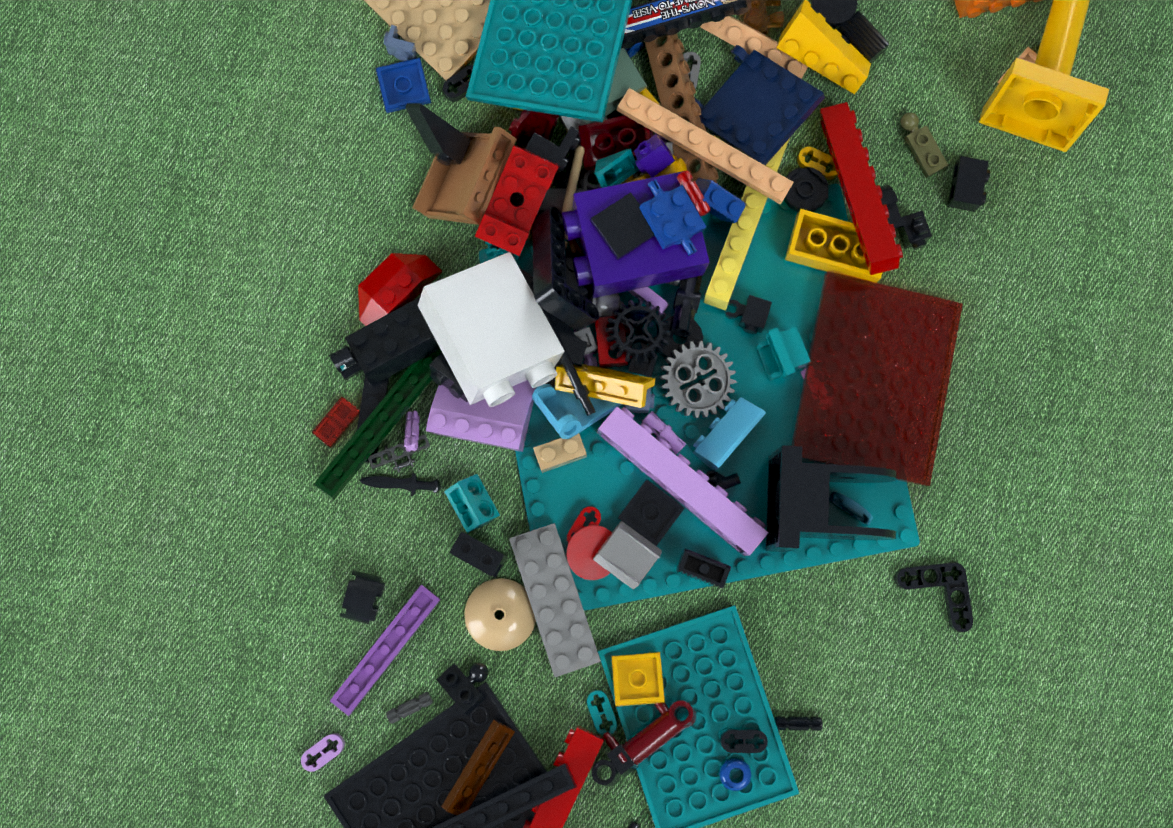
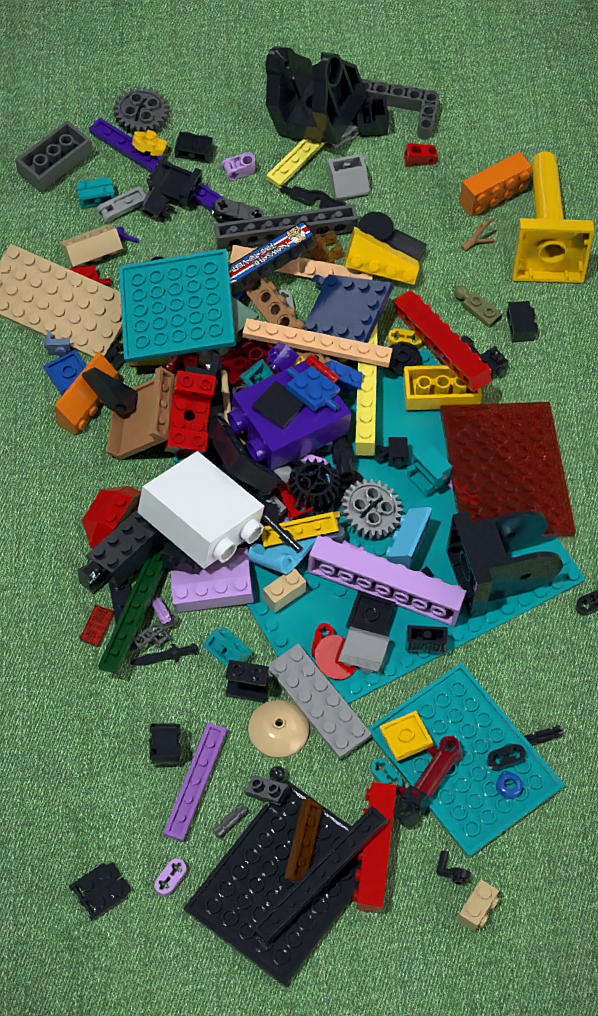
camera: 20 degrees left, 20 degrees down
none -> orange slope [54,352,119,435]
none -> black plate [69,862,131,921]
none -> medium nougat plant [461,218,495,251]

